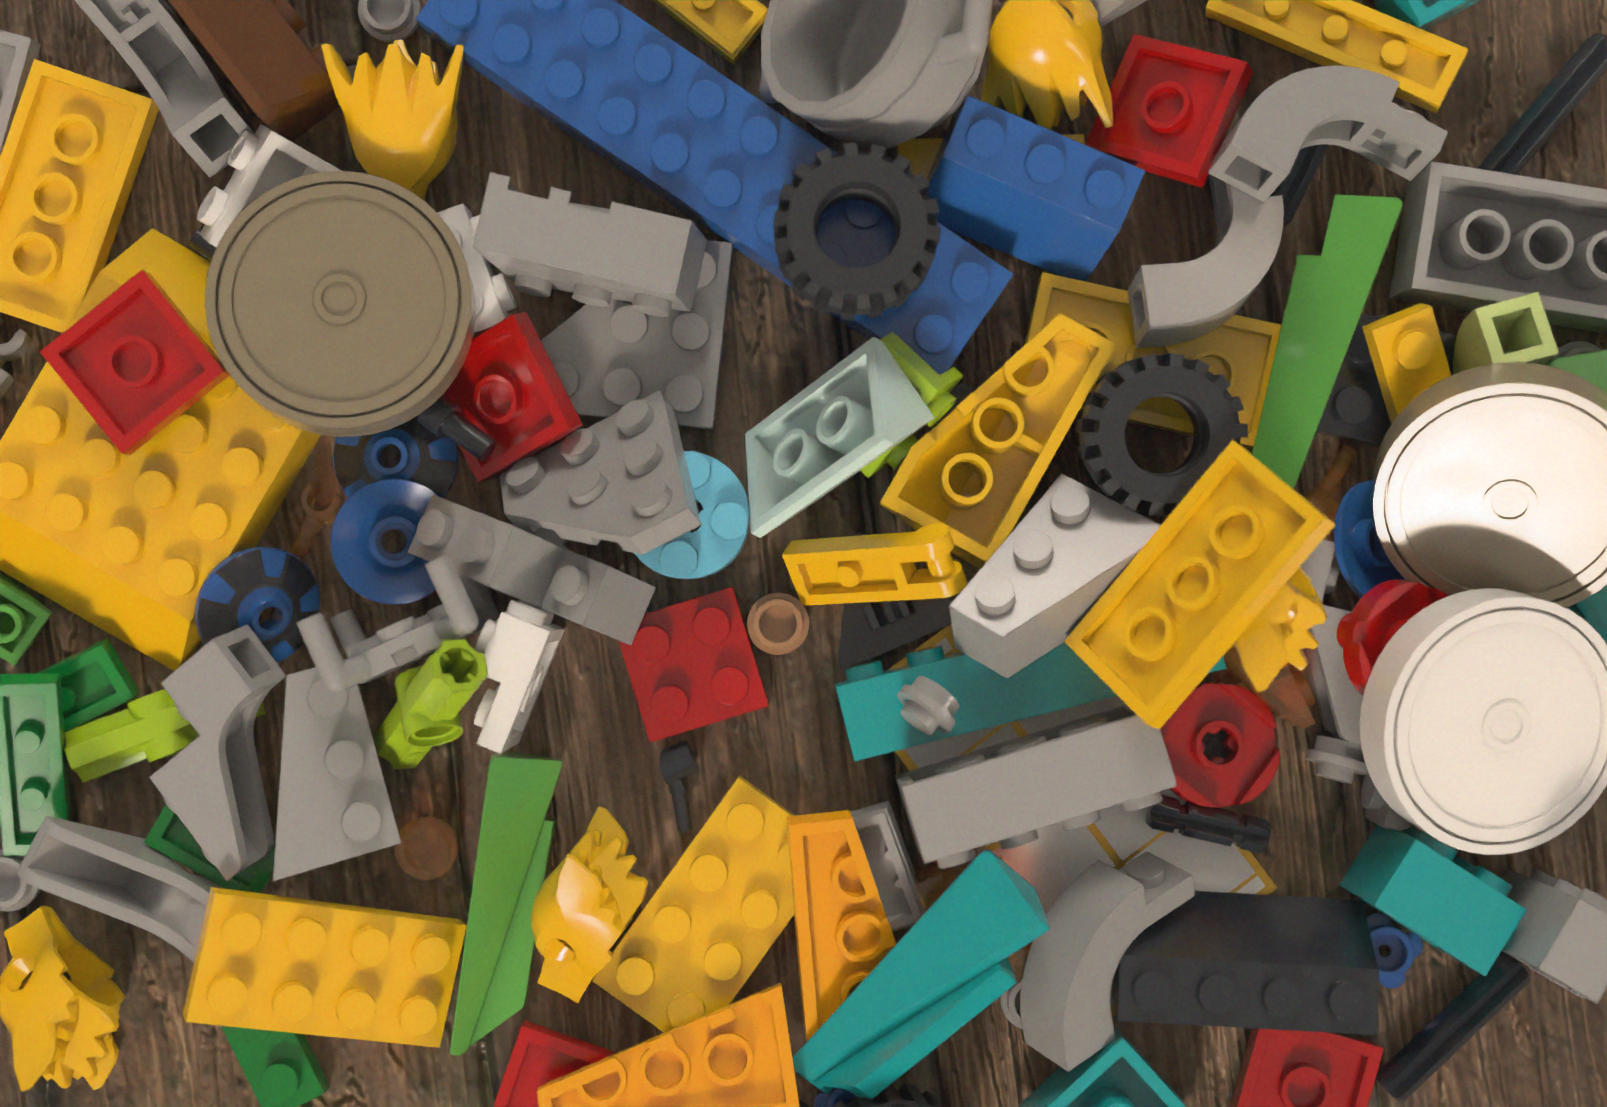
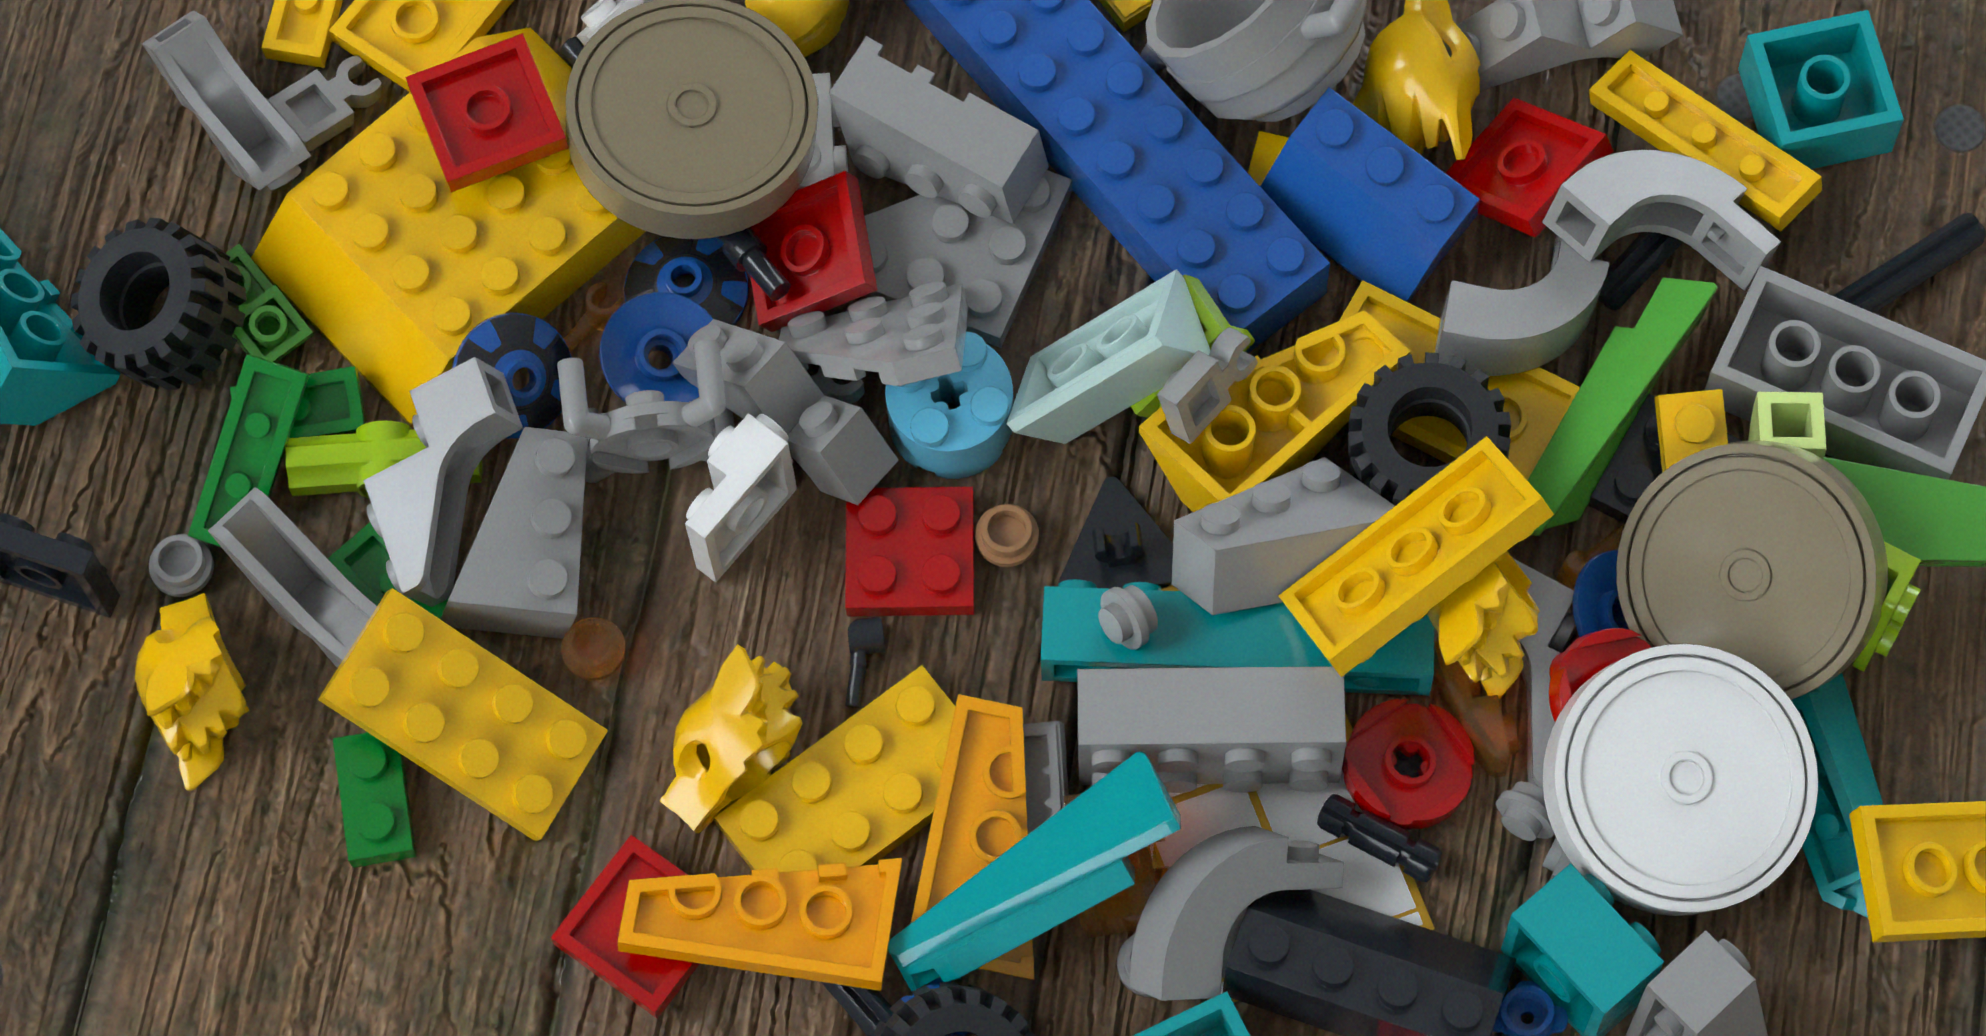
camera: 20 degrees right, 20 degrees down
lime piece [373,639,488,769] -> none
bright green wedge [450,751,563,1056] -> none
black tyre [773,142,941,320] -> none
yellow plate [782,523,967,606] -> none
none -> light grey plate [1157,327,1258,444]

